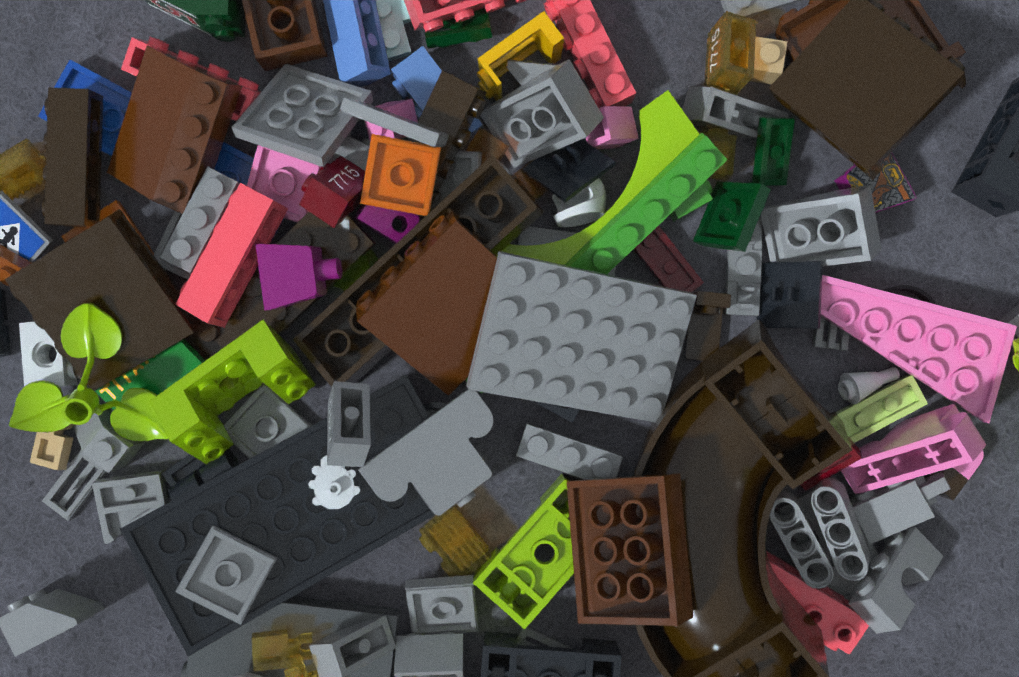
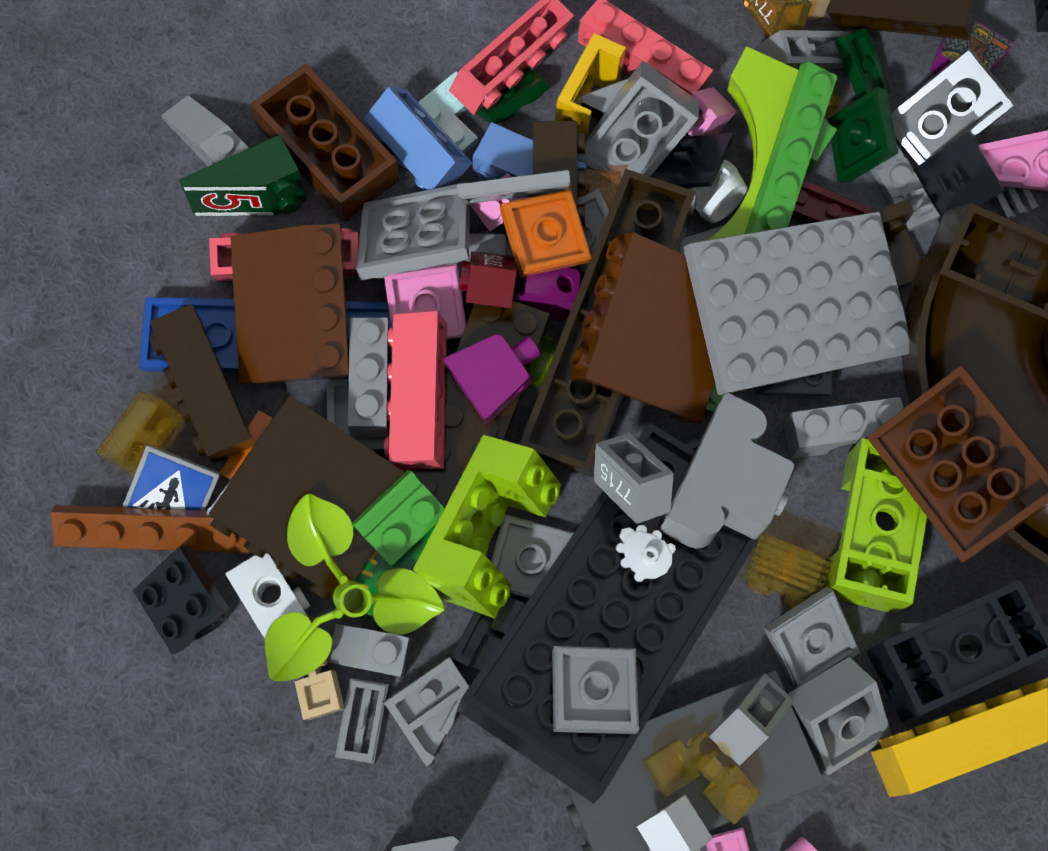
camera: 30 degrees left, 15 degrees down
none -> bright green plate [351,470,445,566]

